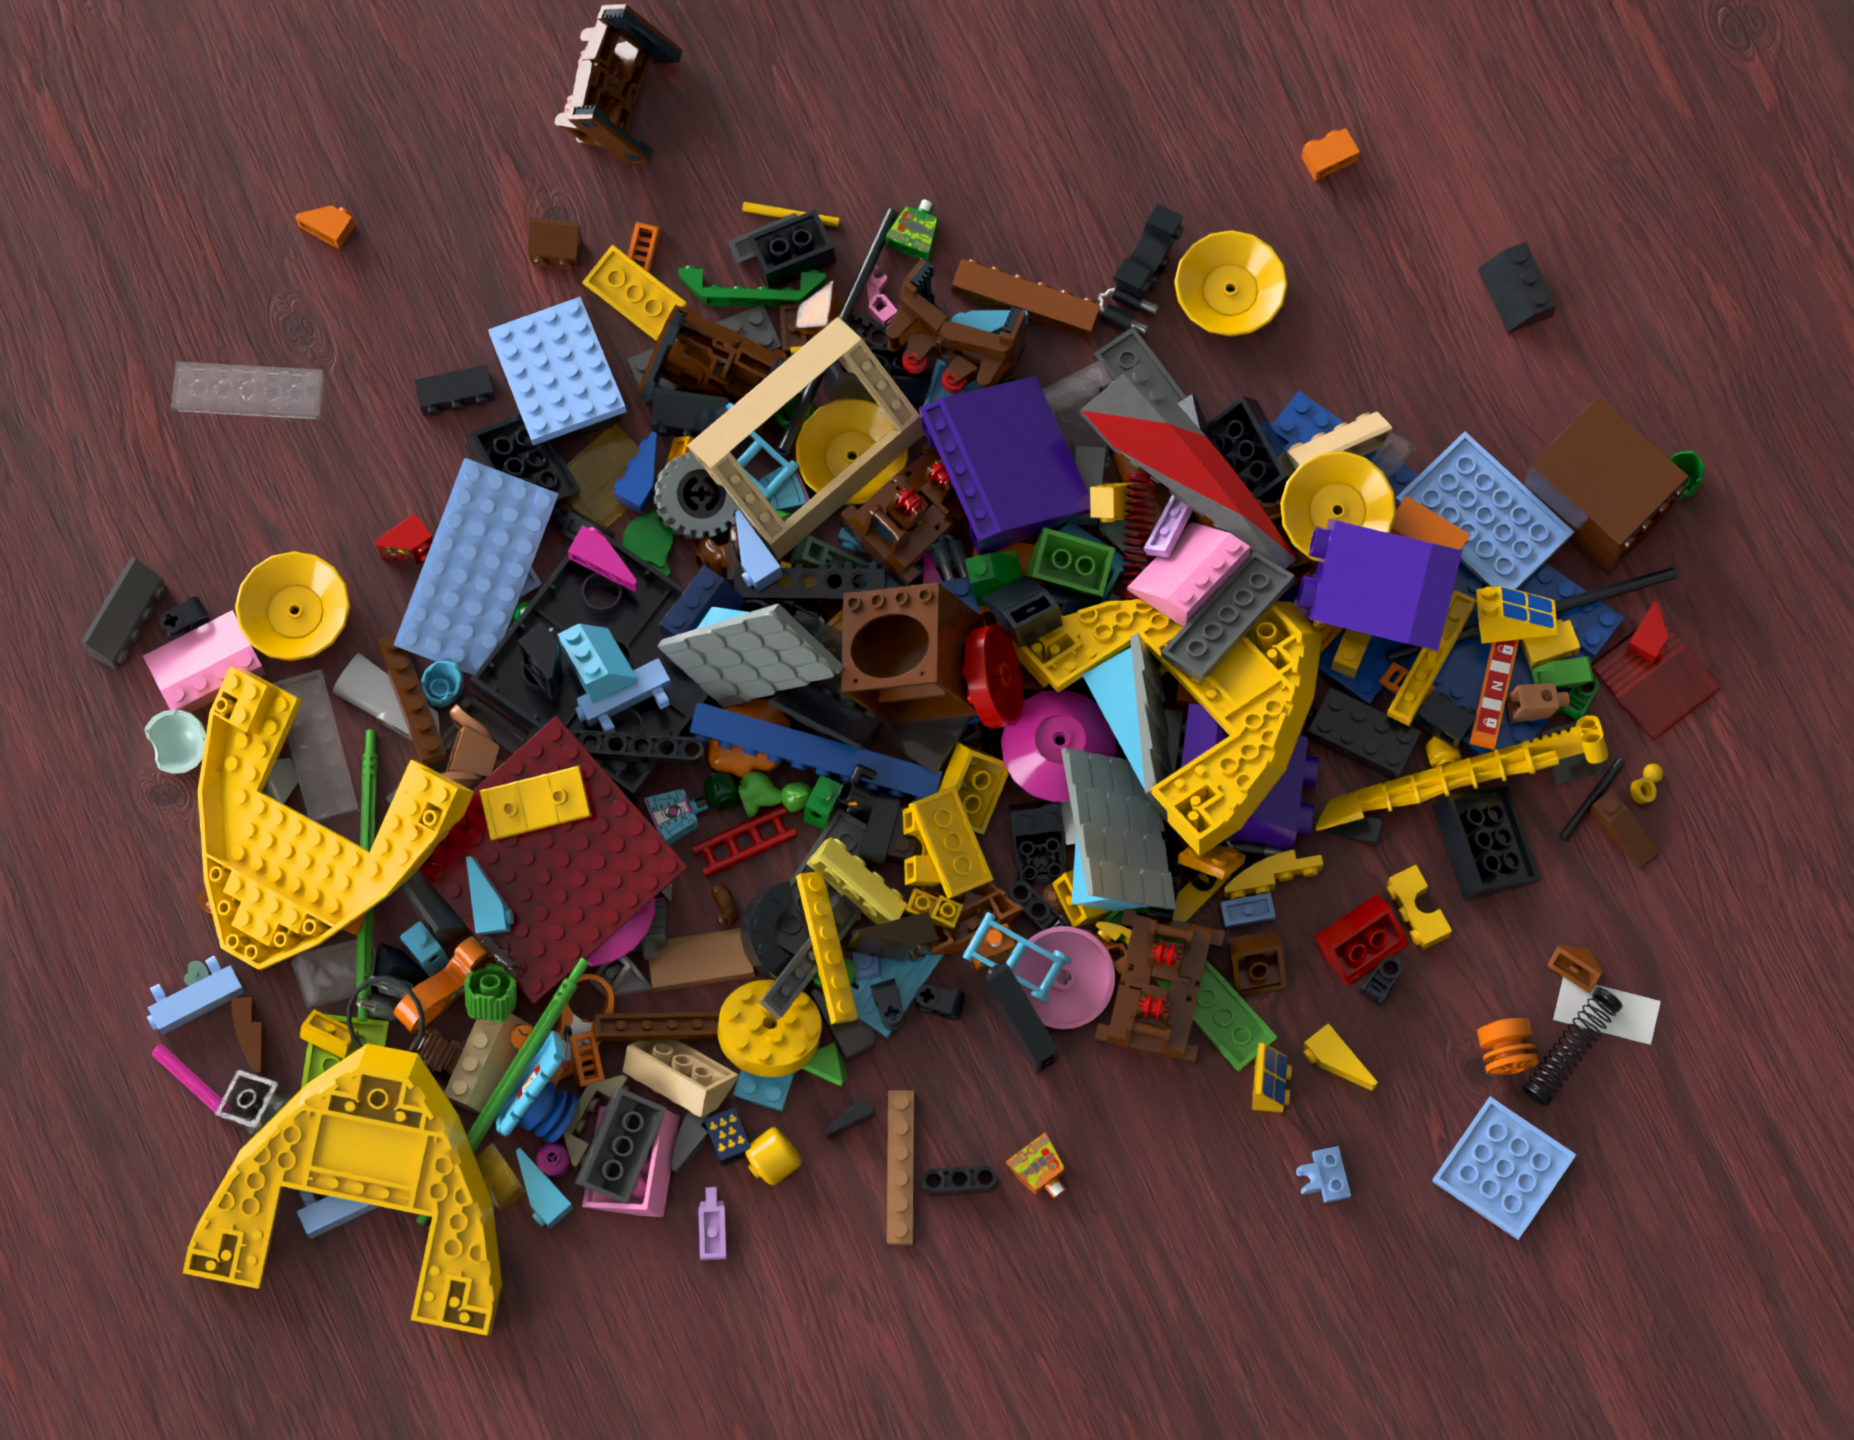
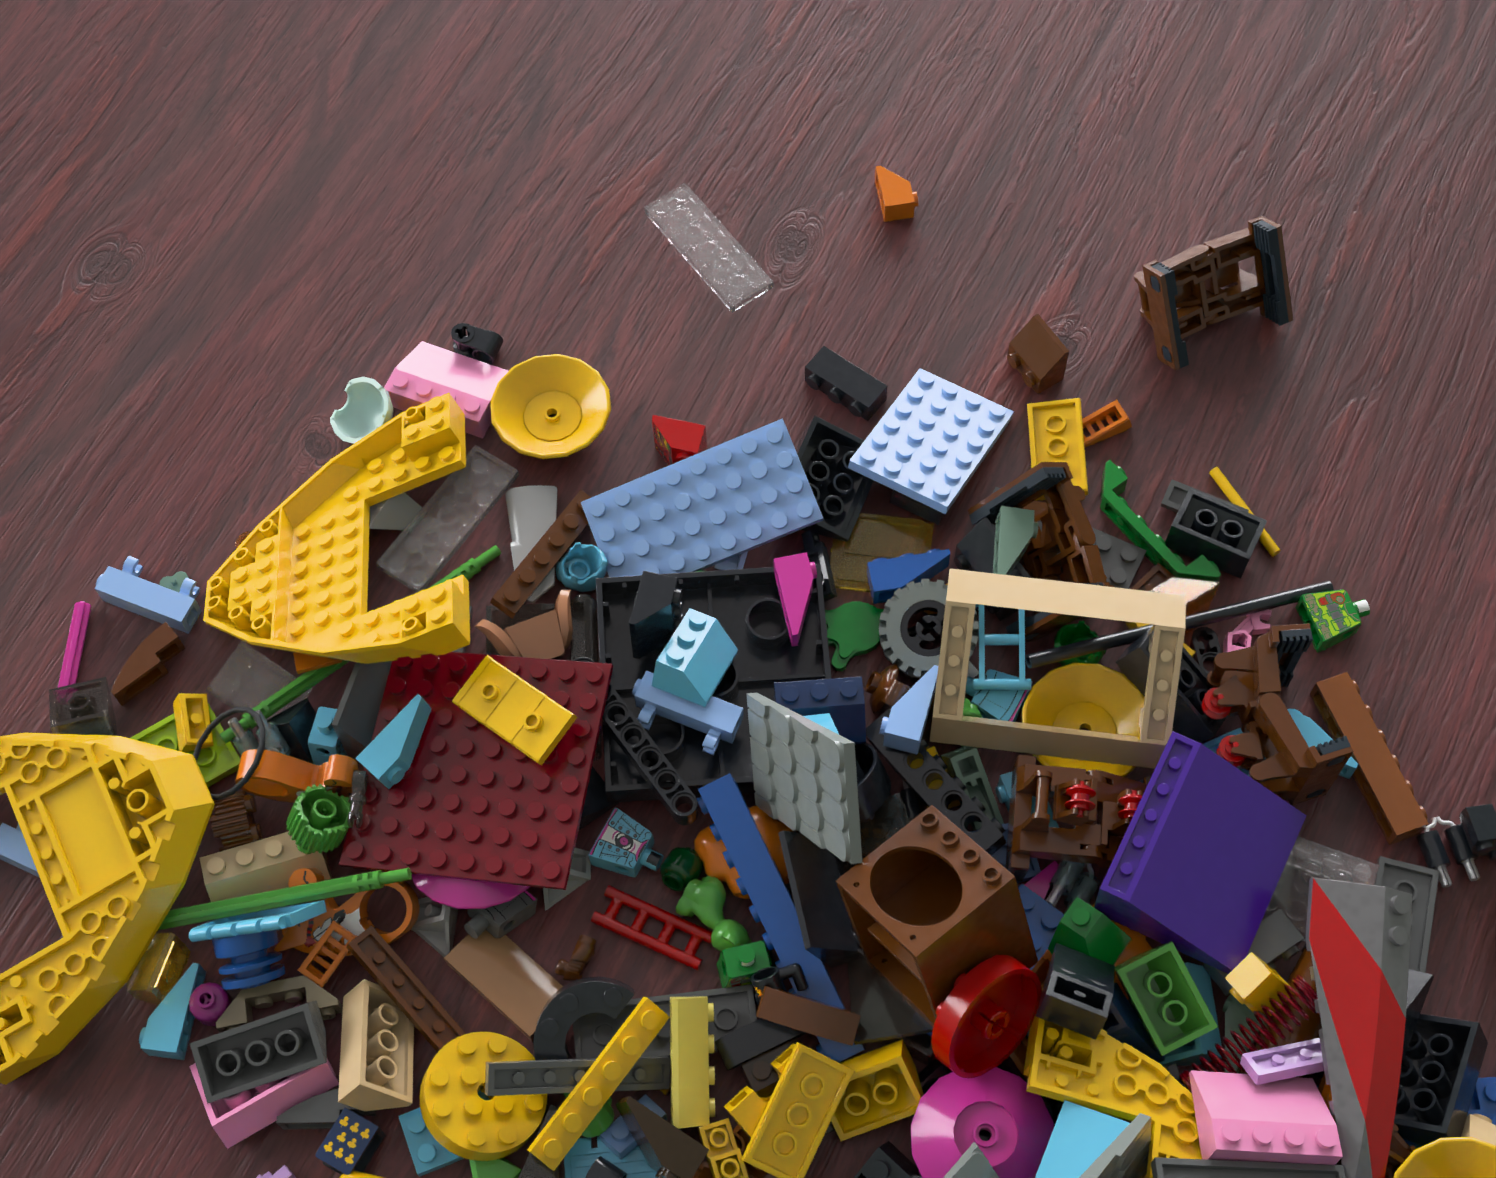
camera: 50 degrees right, 10 degrees down
dark grey slope [81,557,166,669] -> none
none -> reddish brown slope [756,986,861,1046]
none -> sand green slope [993,506,1038,575]

